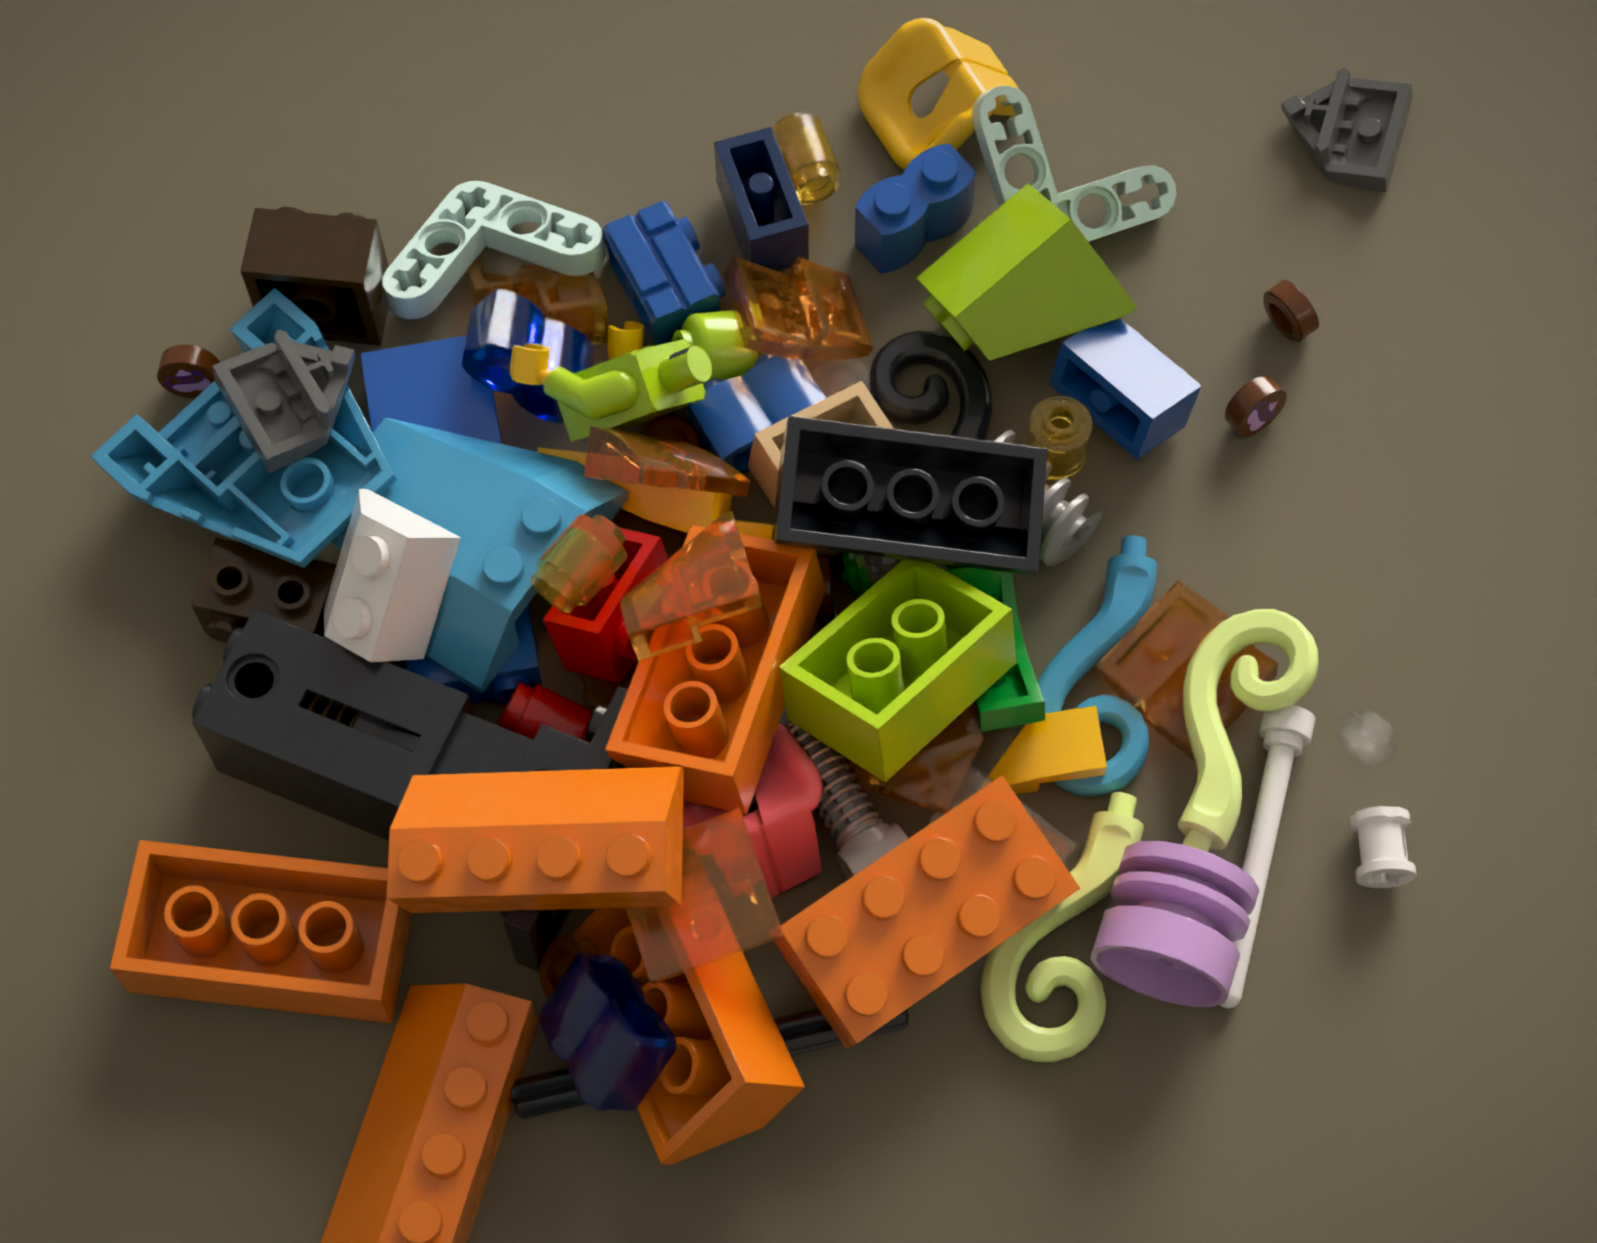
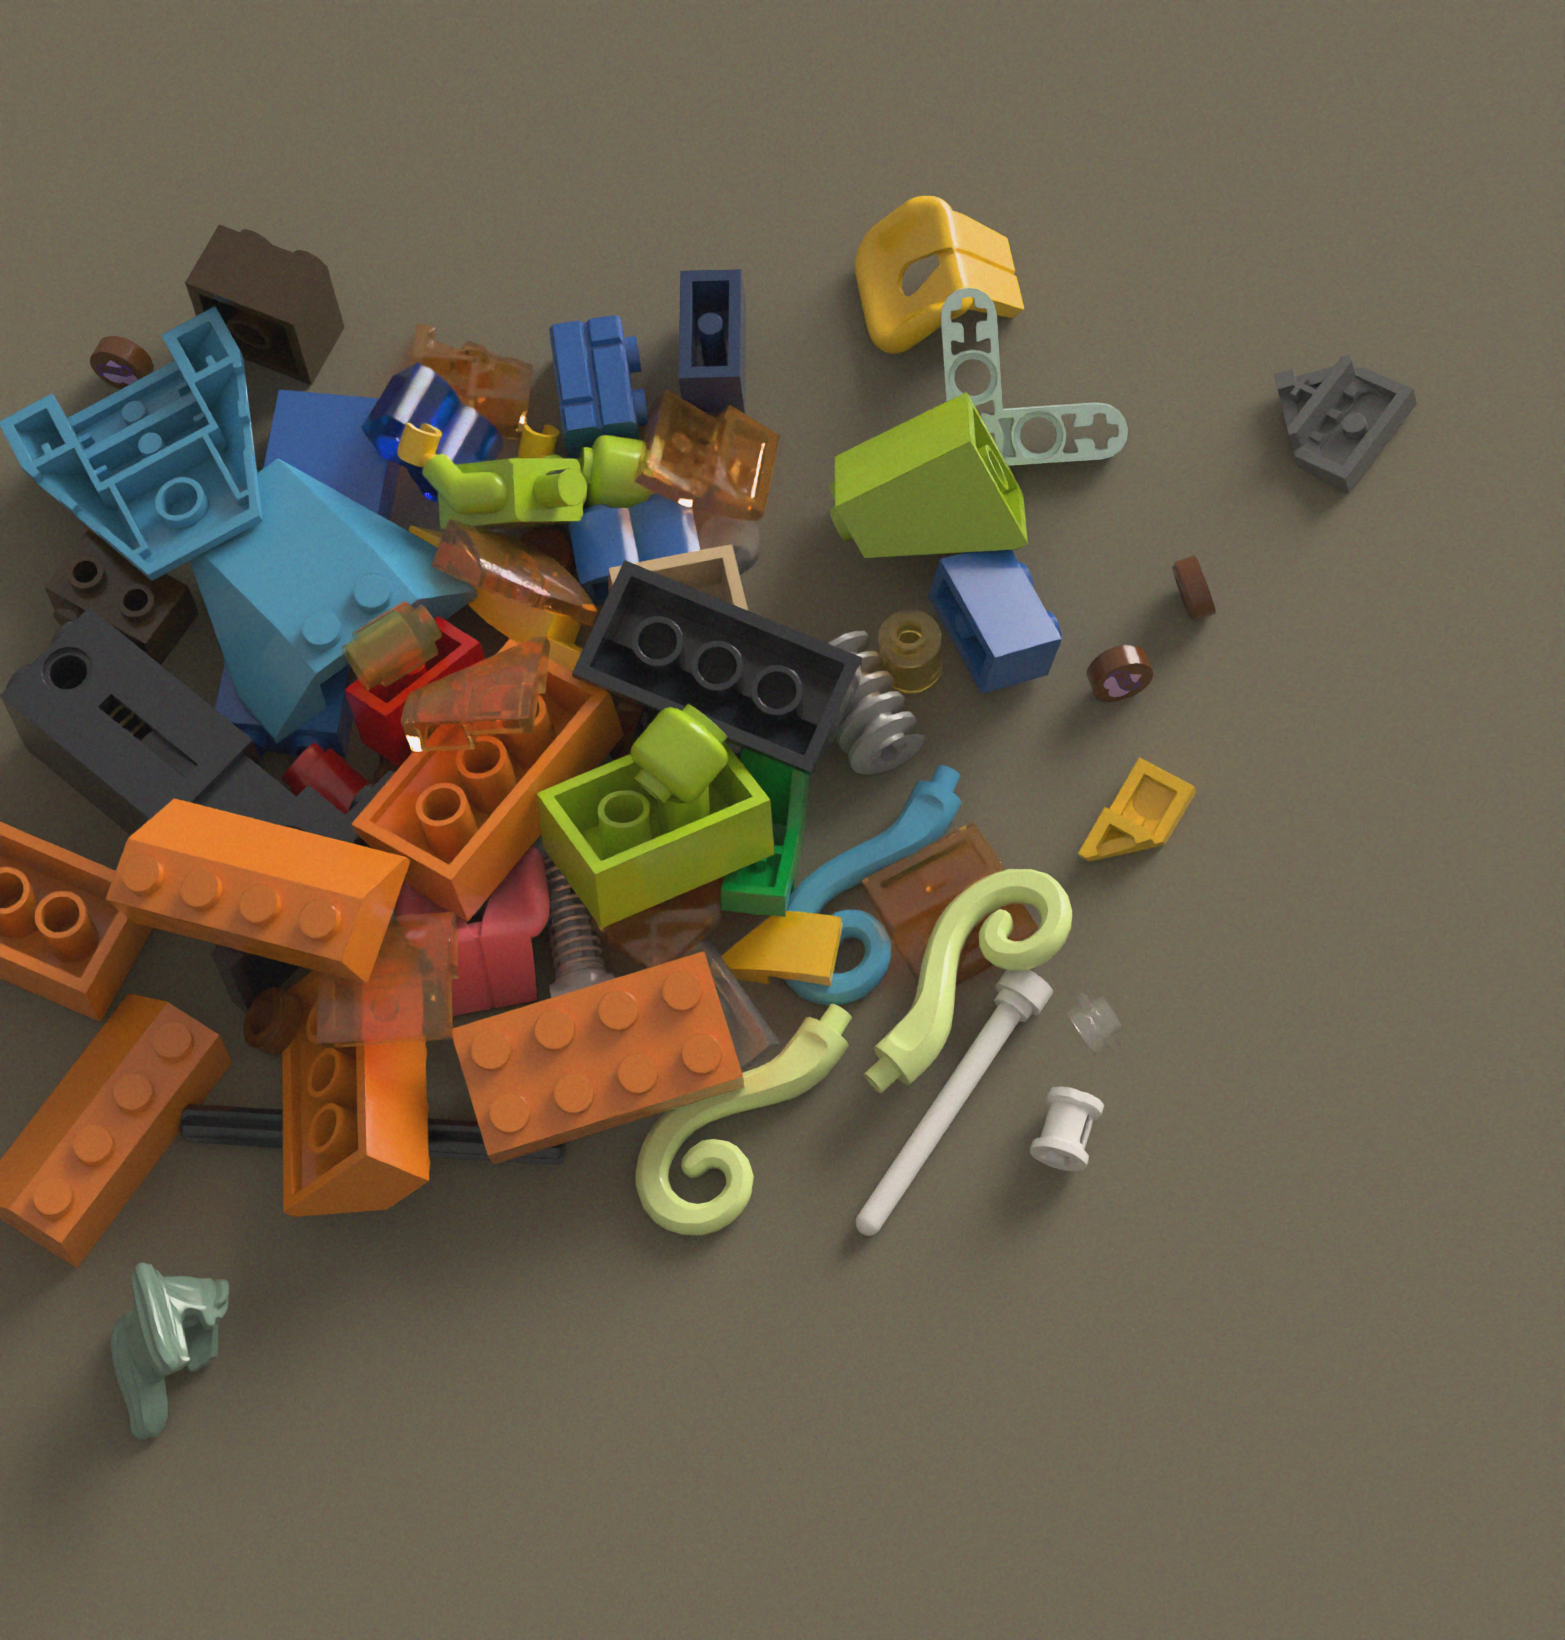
camera: 25 degrees right, 0 degrees up
dark grey slope [212,330,355,474] -> none
white slope [324,489,461,662] -> none
light aqua beam [382,181,605,320] -> none
clear blue brick [538,952,677,1111] -> none
clear yellow brick [773,113,840,205] -> none
blue brick [854,144,976,274] -> none
black plant [869,330,993,440] -> none
lavender wheel [1090,841,1260,1007] -> none
none -> lime head [631,704,728,804]
none -> yellow slope [1078,757,1197,862]

